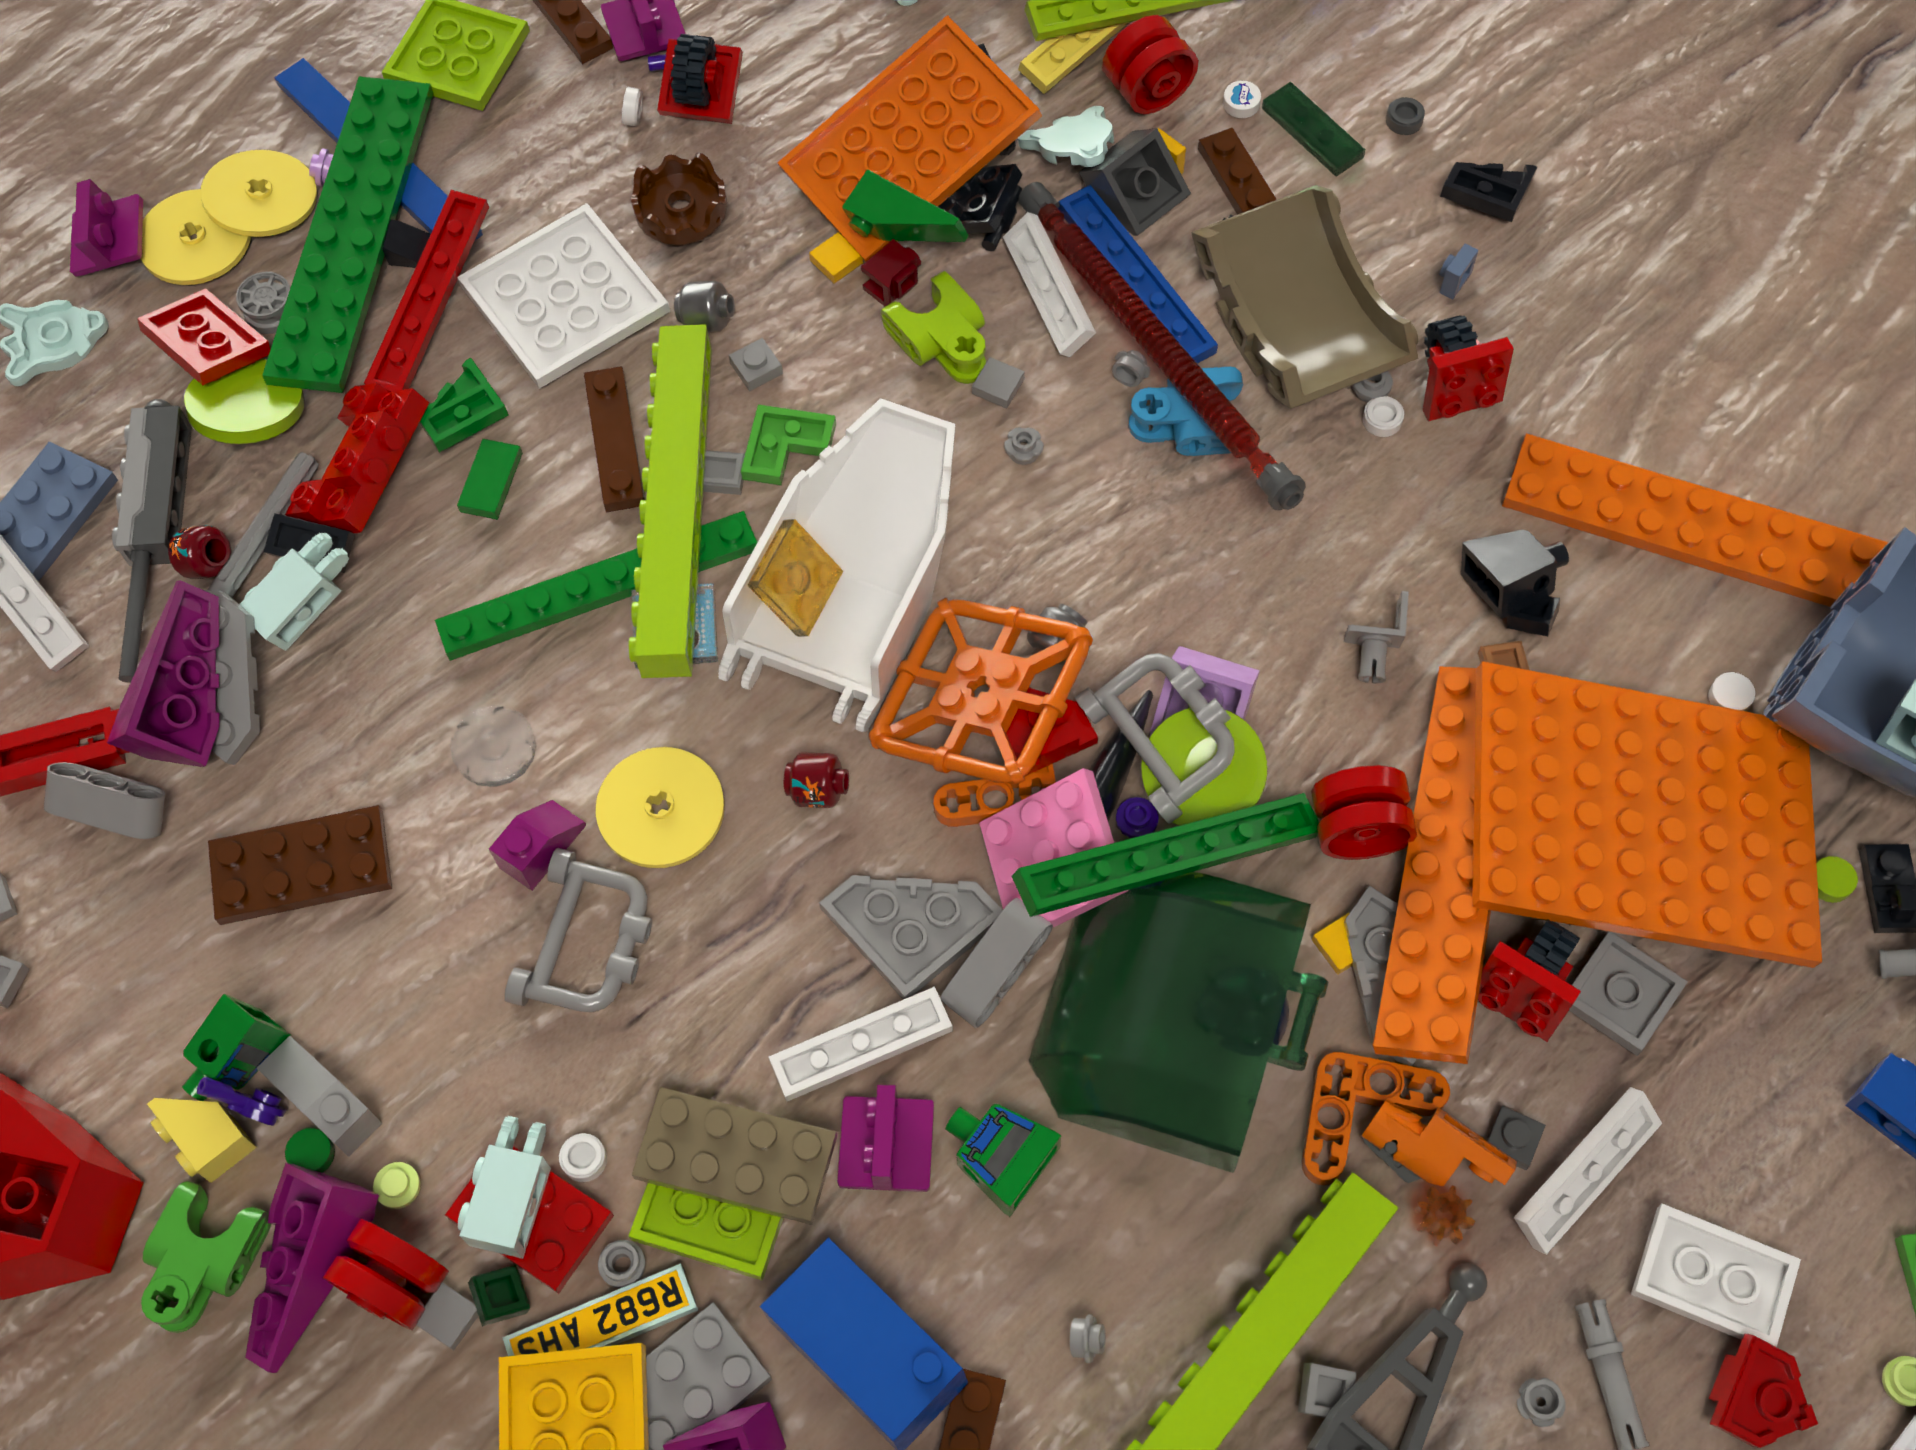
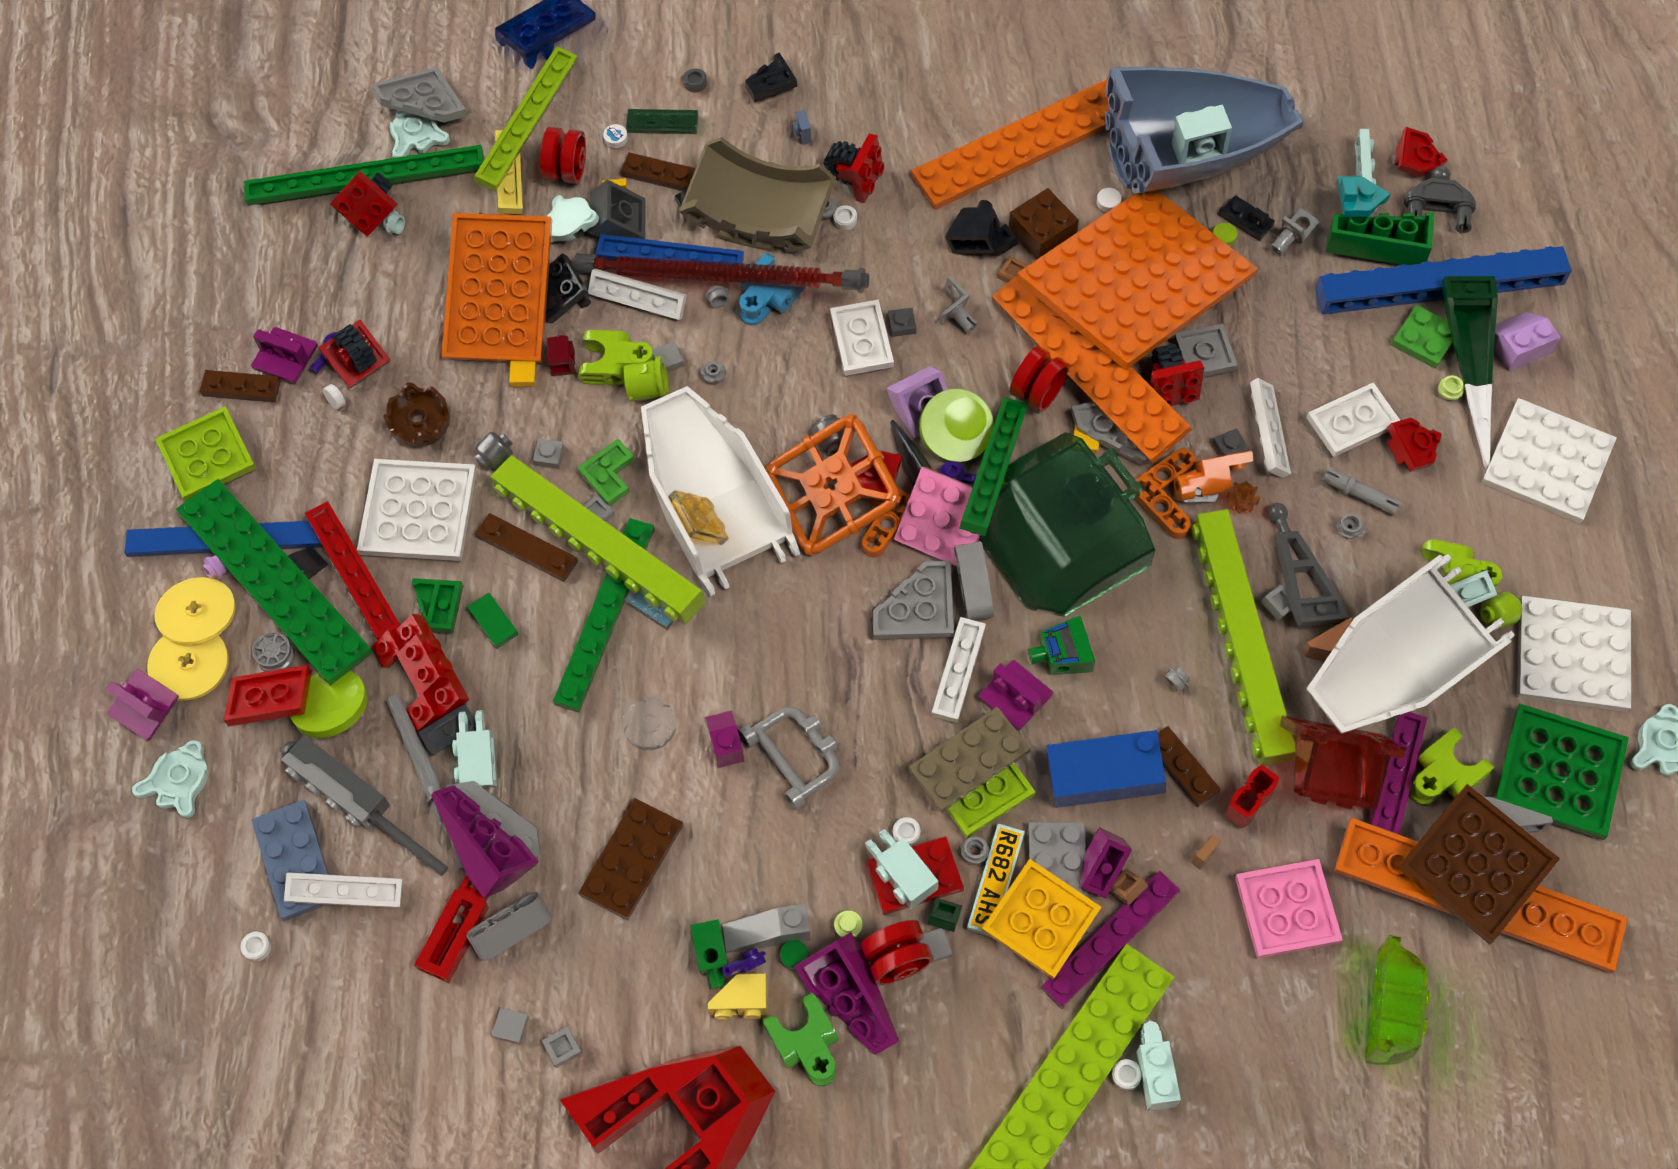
camera: 50 degrees left, 0 degrees up
dark red head [168,525,232,579] -> none
light yellow piece [596,747,725,868] -> none
dark red head [783,752,849,808] -> none
green slope [842,169,969,242] -> none
light grey bar [1075,653,1235,824] -> none
none -> lime piece [624,356,670,402]
none -> white plate [830,299,894,376]
none -> dark grey plate [888,308,916,337]
none -> reddish brown brick [1008,188,1079,259]

